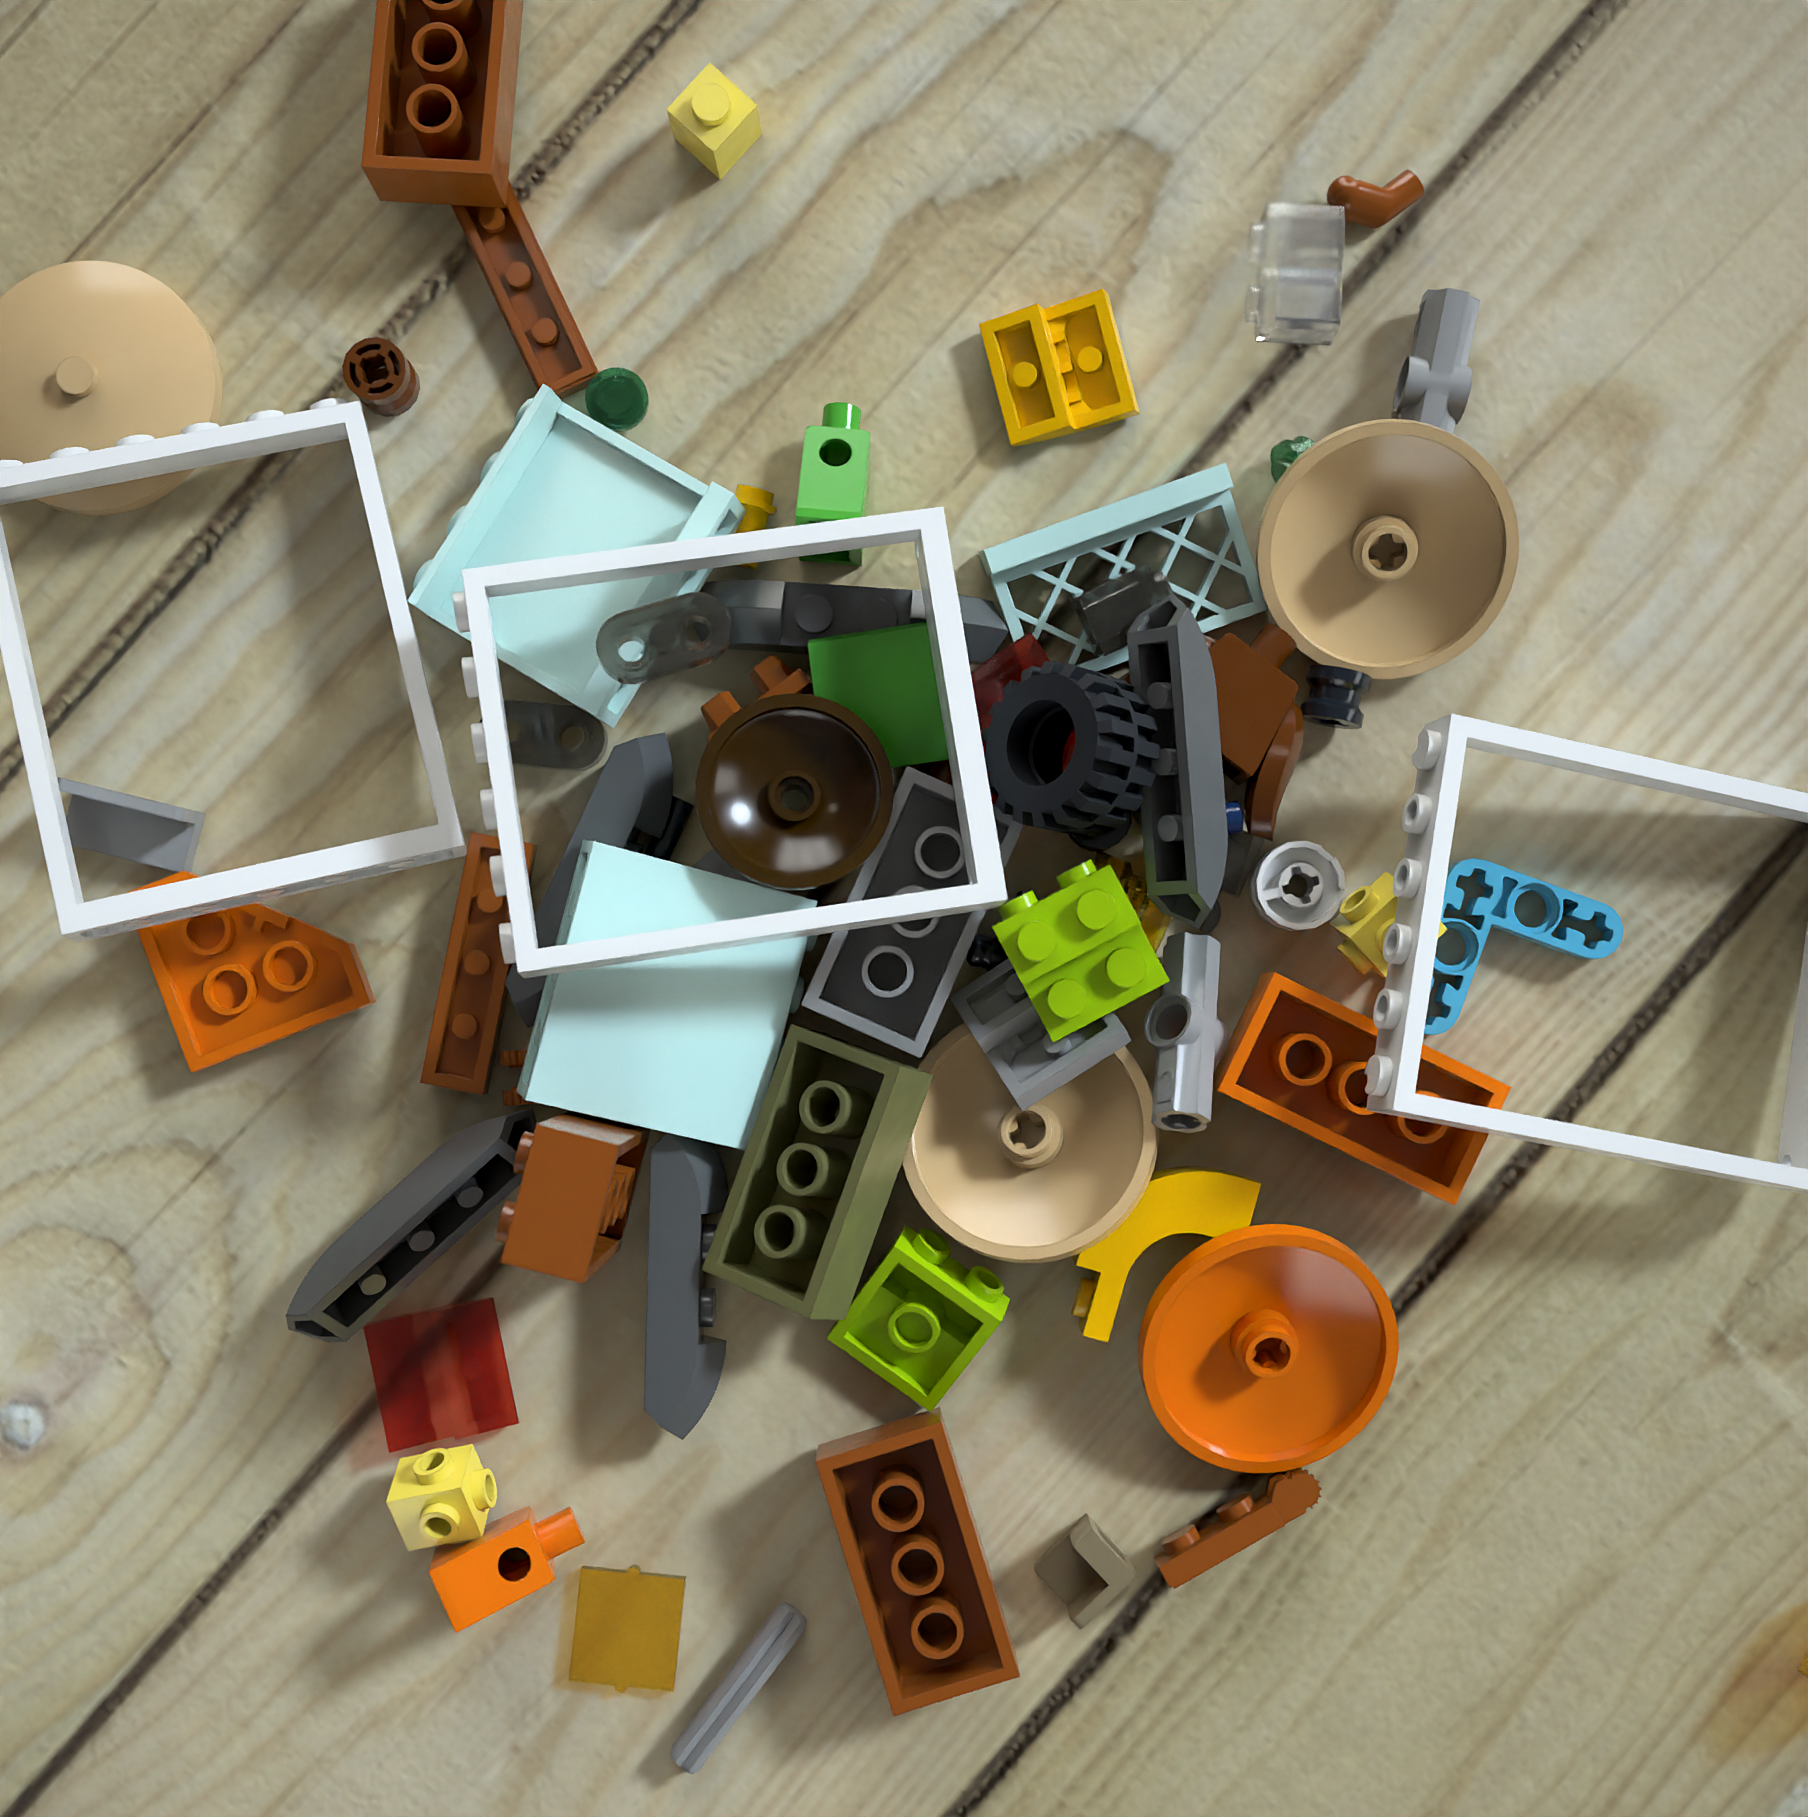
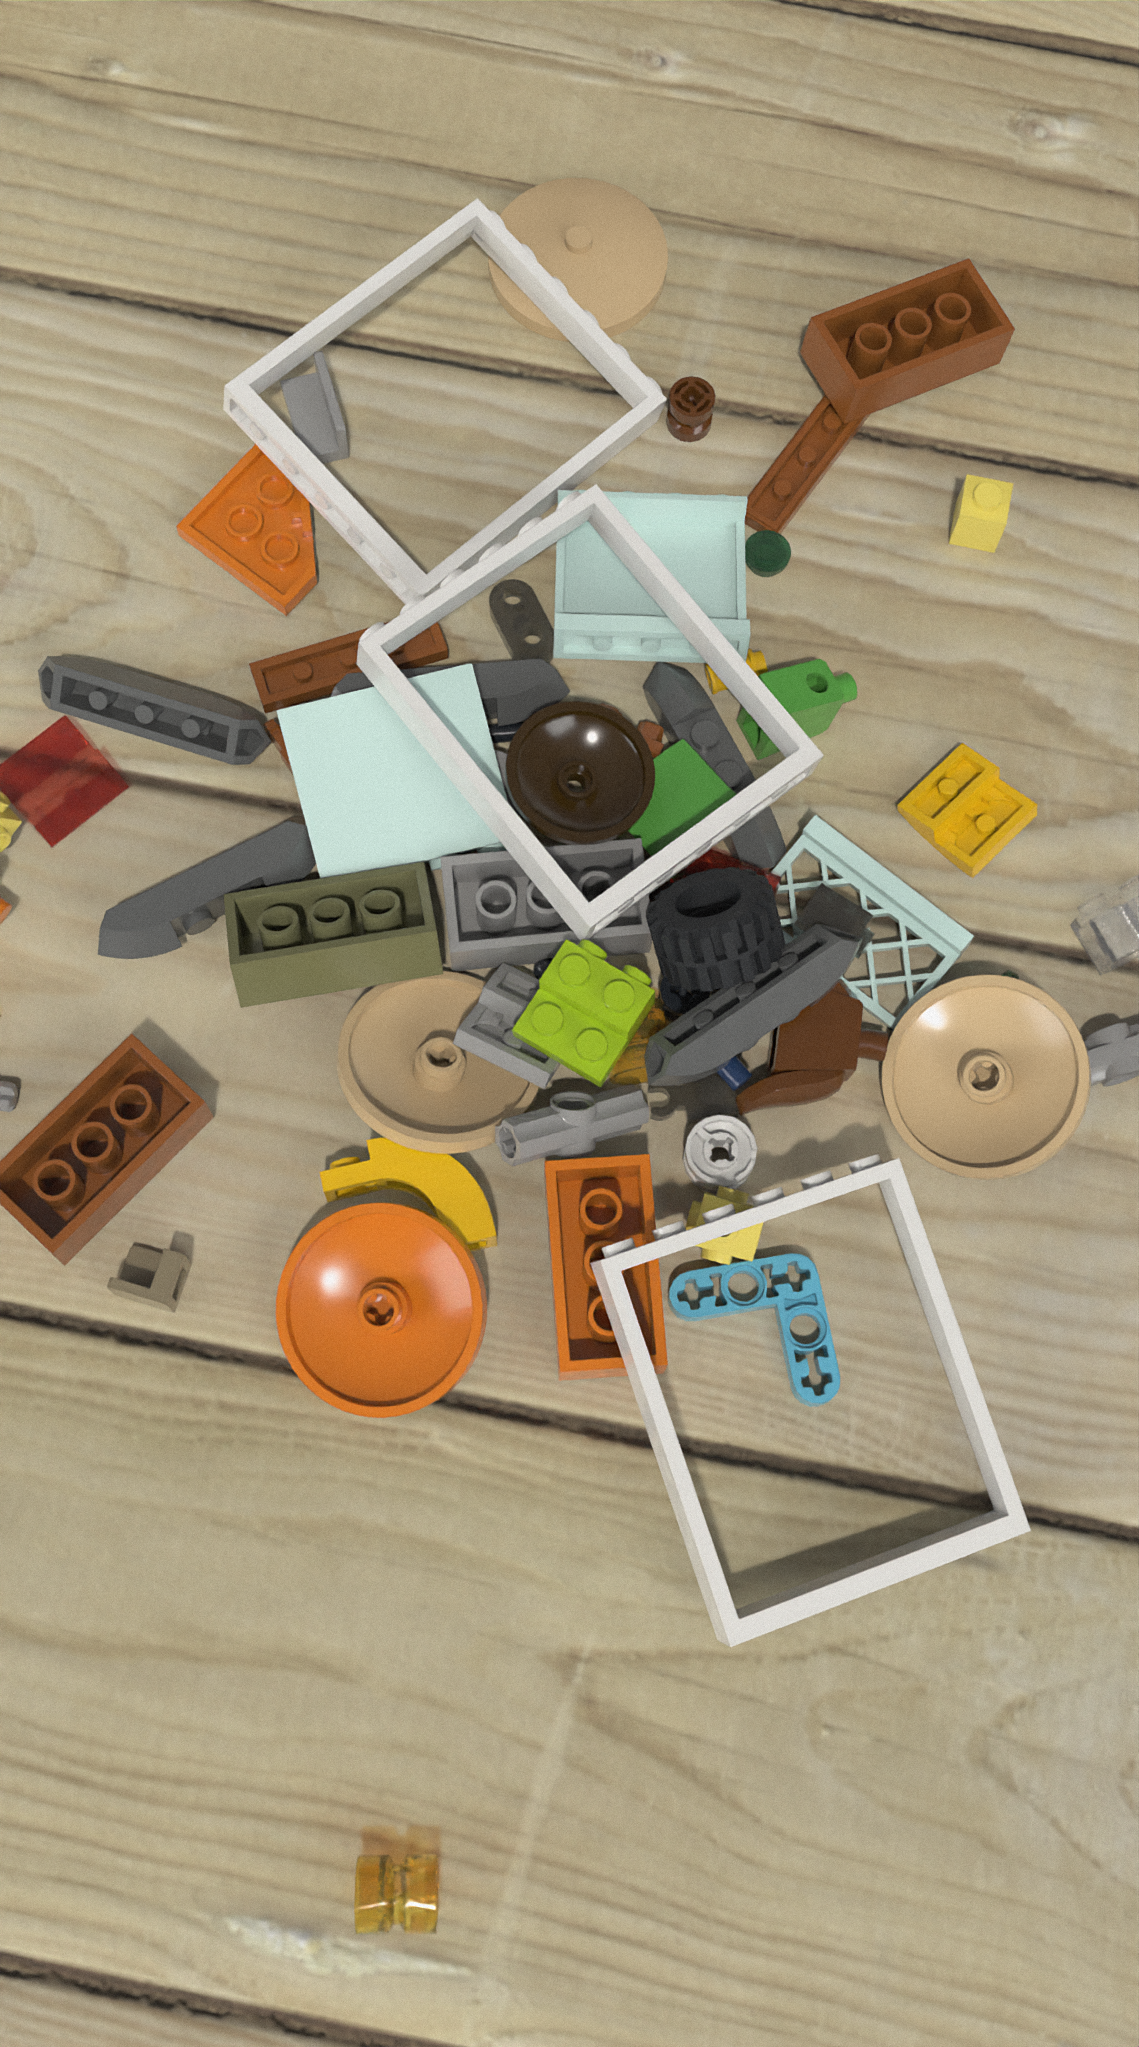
camera: 55 degrees right, 15 degrees down
dark orange brick [496,1111,651,1284] -> none
clear smoke plate [596,592,731,685] -> none
lime plate [826,1225,1010,1412] -> none
dark orange hinge [1154,1467,1322,1589] -> none
black wheel [1300,665,1371,729] -> none

